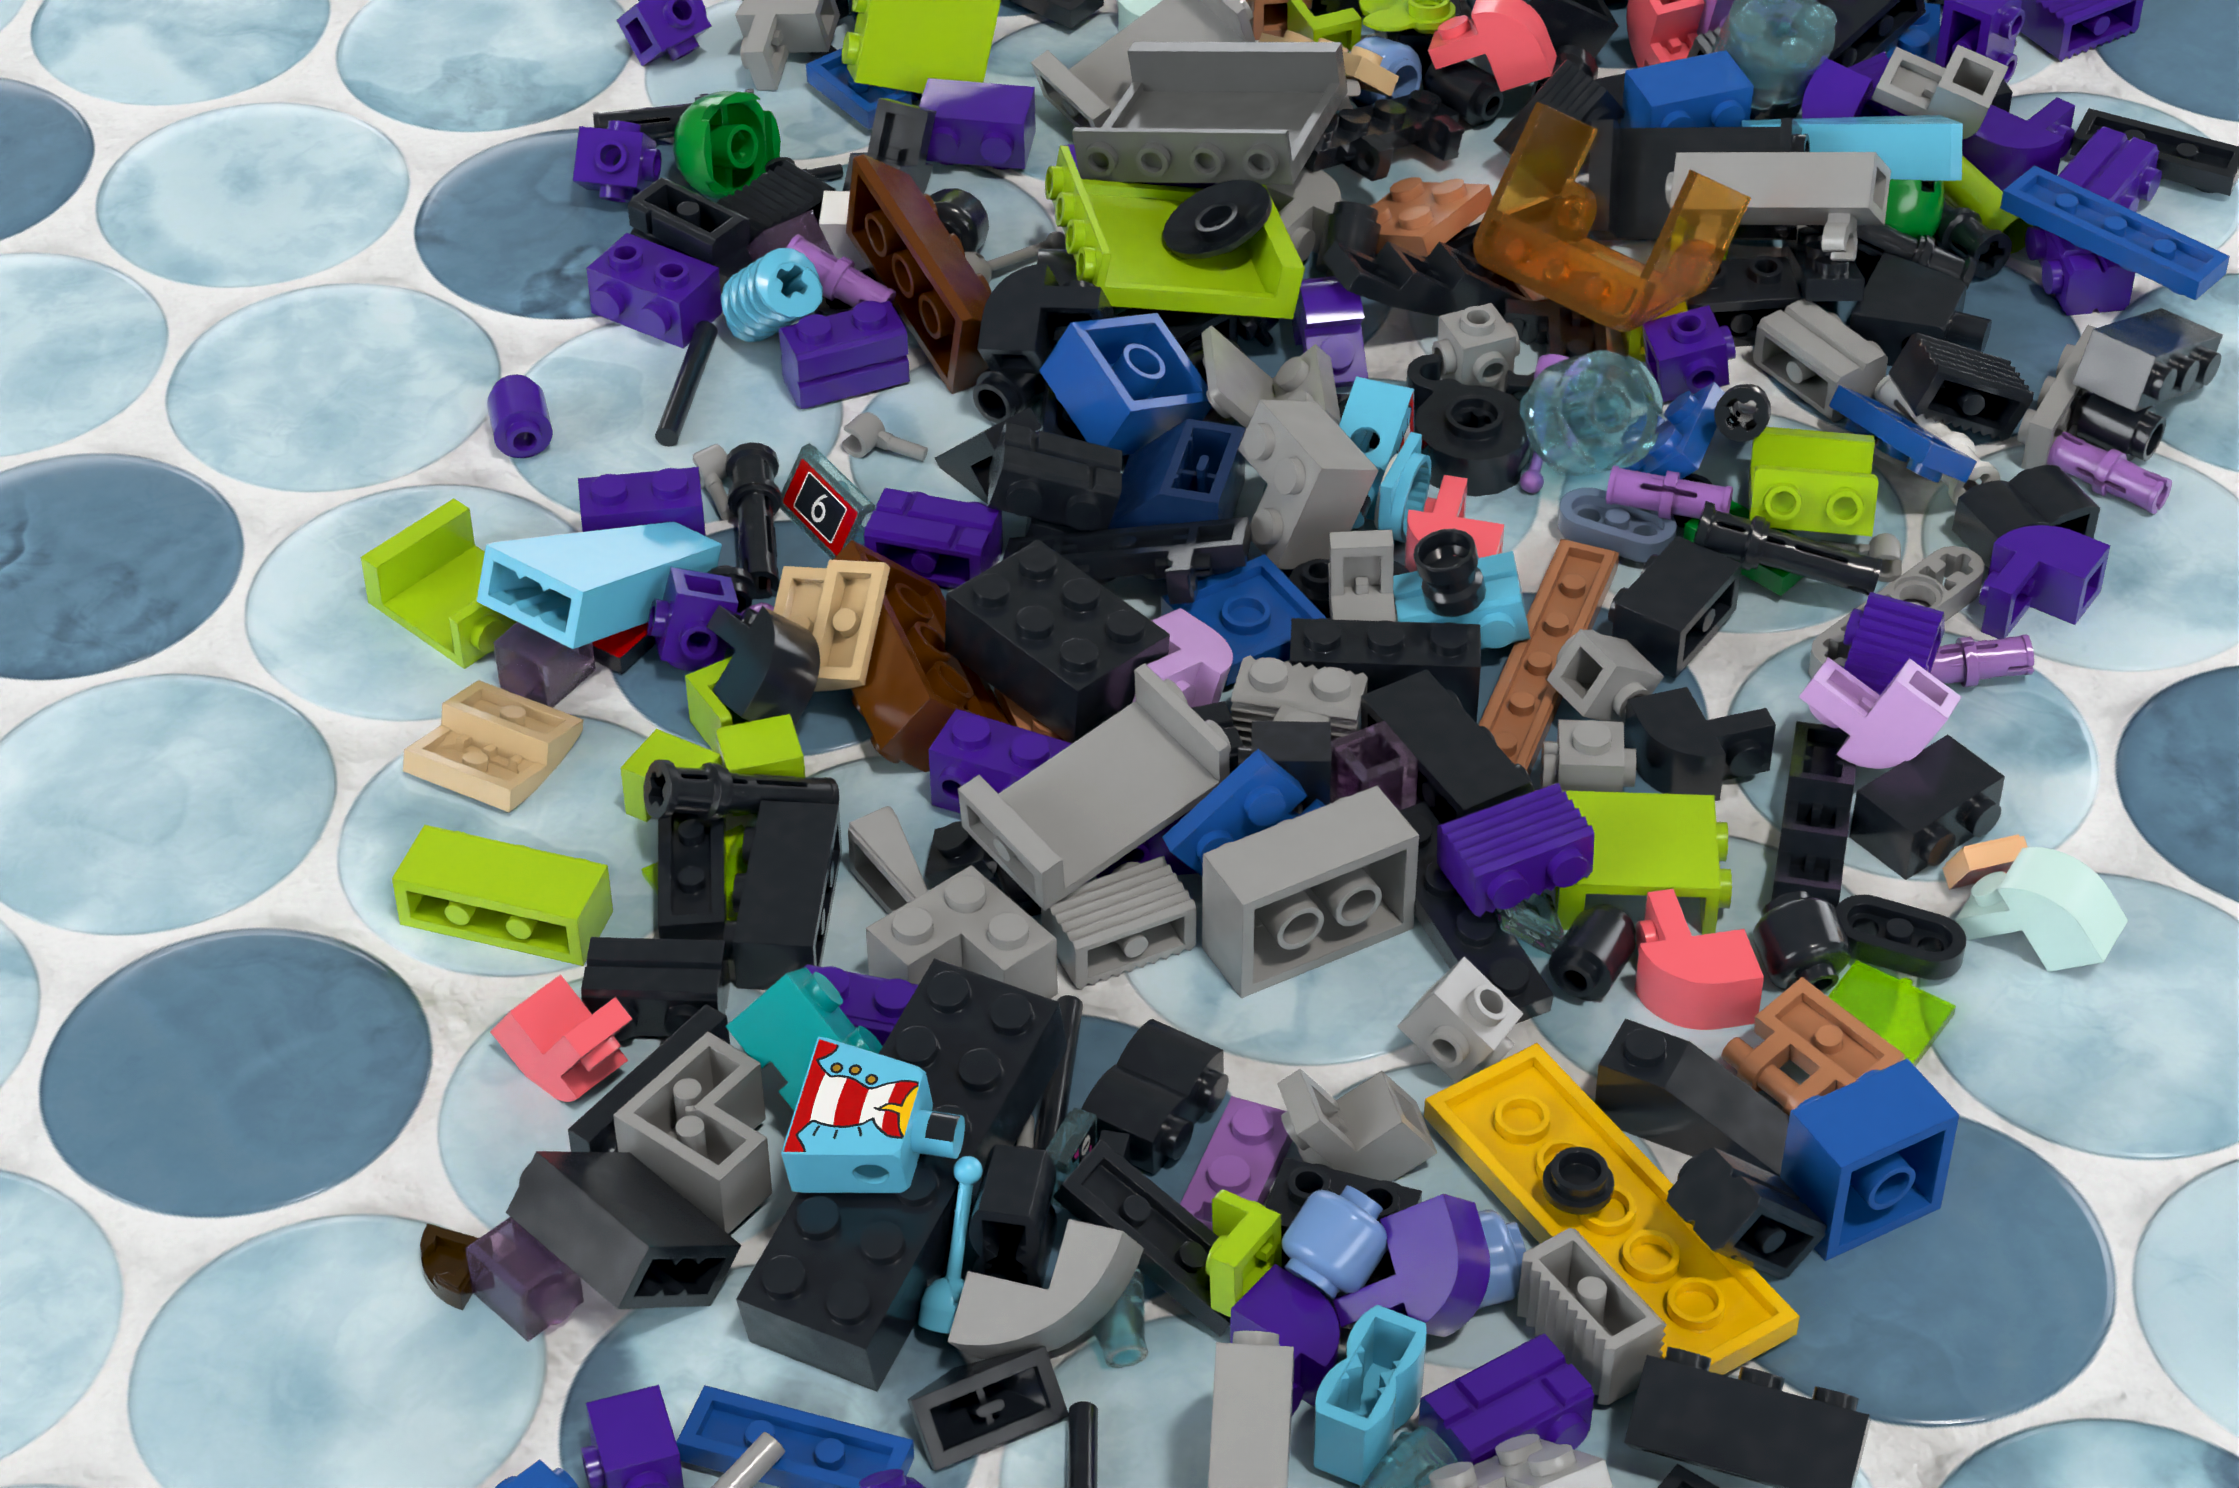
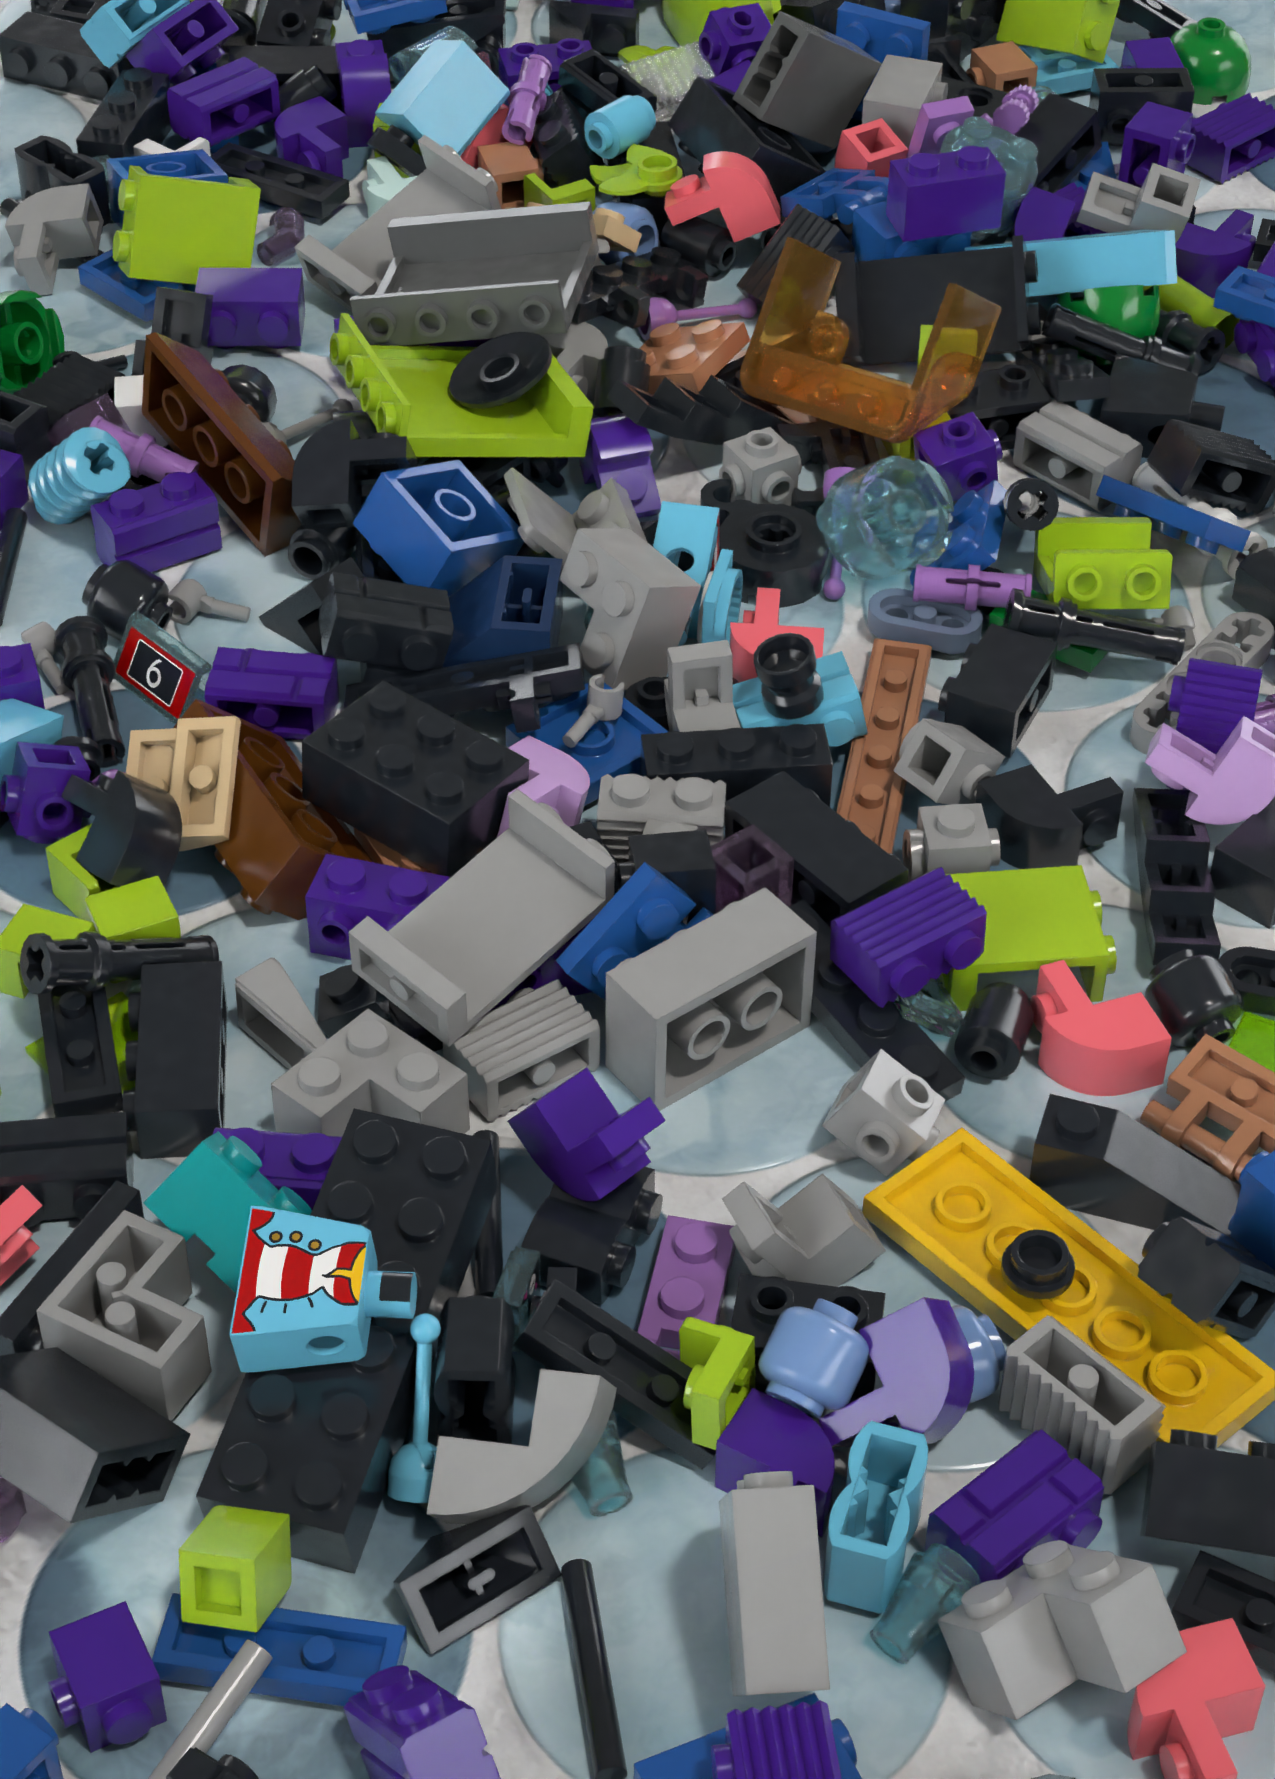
camera: 10 degrees left, 0 degrees up
light grey brick [1665,152,1891,261] -> none
none -> black head [82,559,173,644]
none -> lime panel [178,1505,292,1632]
none -> clear purple arm [256,207,305,266]
none -> dark purple brick [507,1068,666,1201]
none -> light grey hand [562,674,625,748]
none -> medium lavender hinge [638,297,757,340]
none -> blue plate [780,168,889,225]
none -> dark purple brick [886,146,1006,242]

